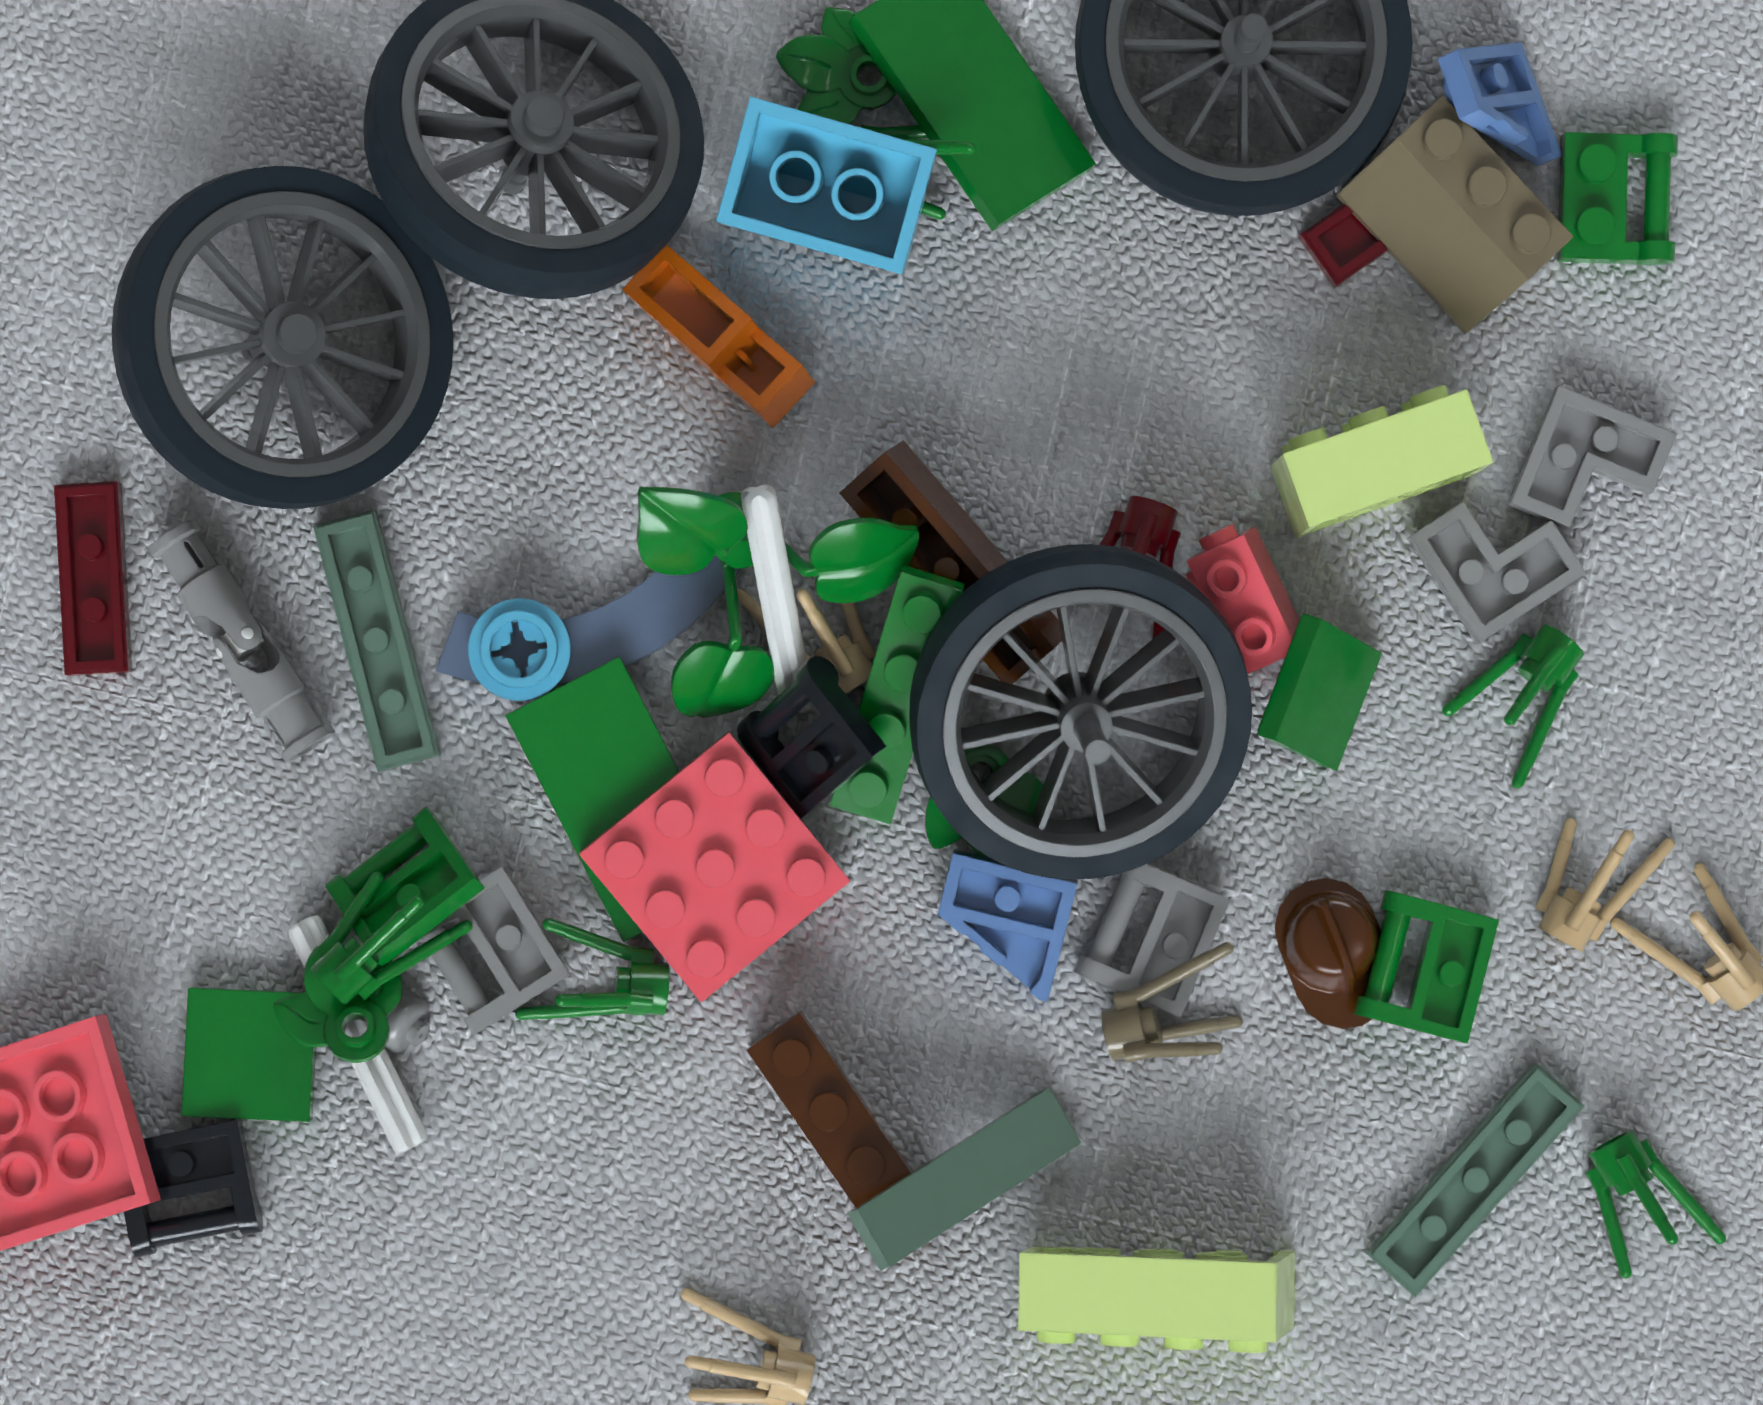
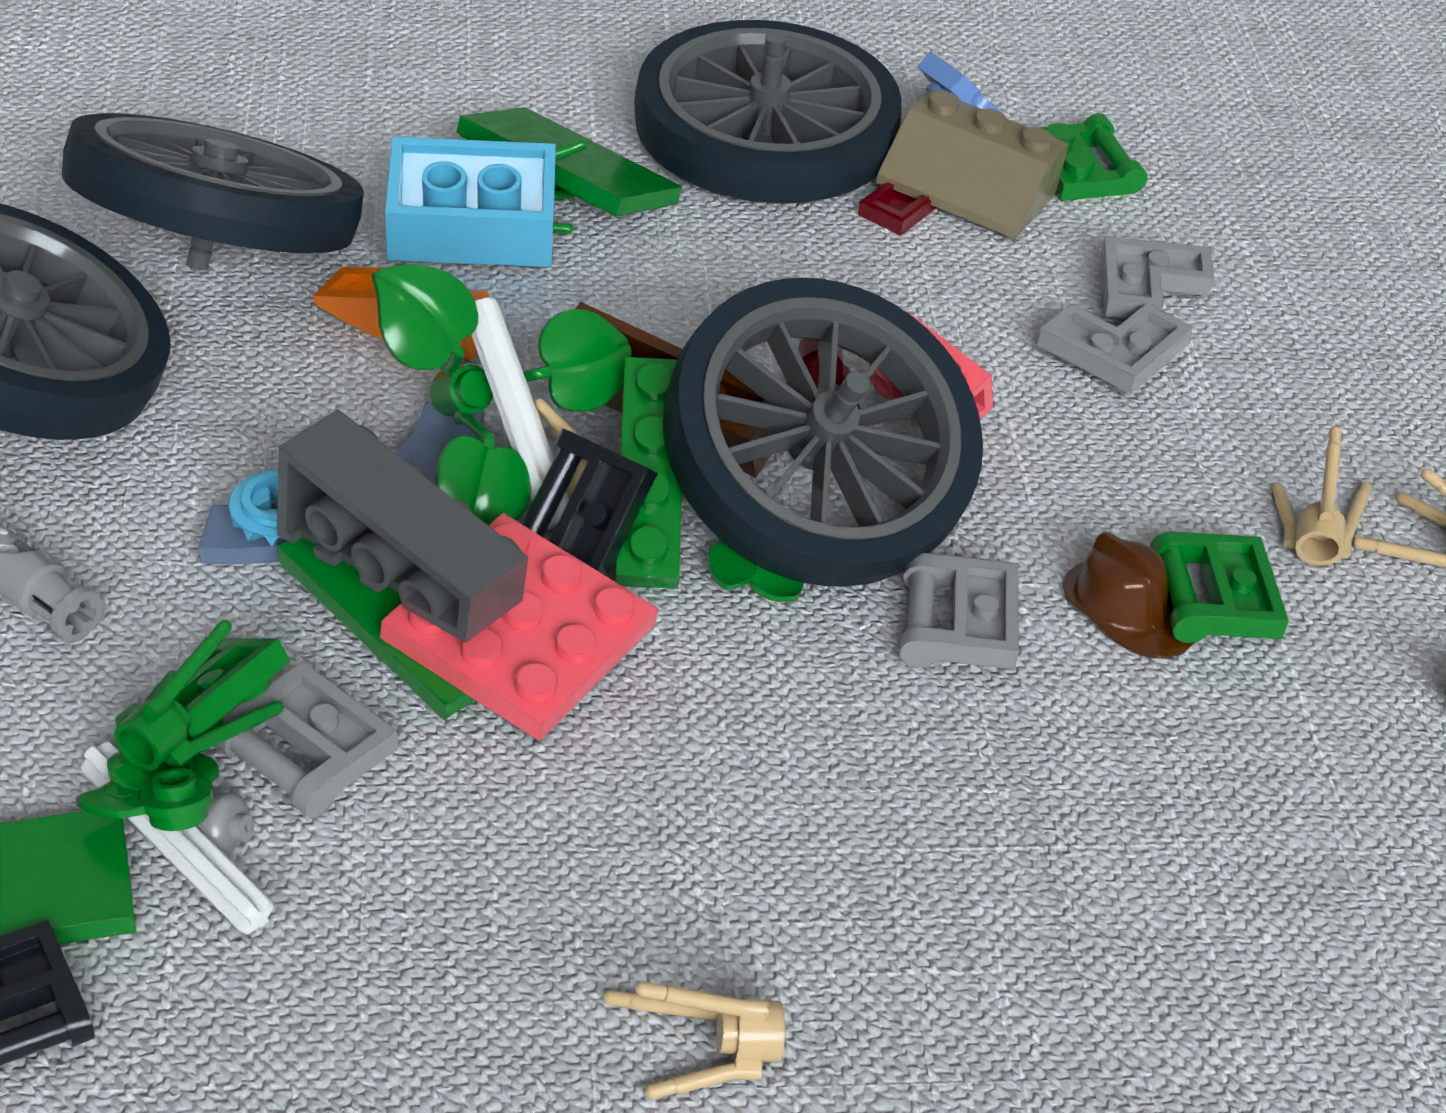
camera: 20 degrees left, 45 degrees down
sand green tile [313,509,441,772] -> none
green plant [515,918,670,1020] -> none
reddish brown brick [747,1010,913,1208] -> none
sand green tile [847,1087,1081,1271] -> none
medium blue wing [938,849,1078,1002] -> none
yellowish green wedge [1018,1247,1295,1353] -> none
dark tan plant [1101,942,1243,1063] -> none
green tile [1257,613,1382,771] -> none
yellowish green brick [1270,385,1494,538] -> none
sand green tile [1365,1062,1585,1297] -> none
green plant [1442,624,1584,789] -> none
none -> dark grey wedge [277,409,528,643]

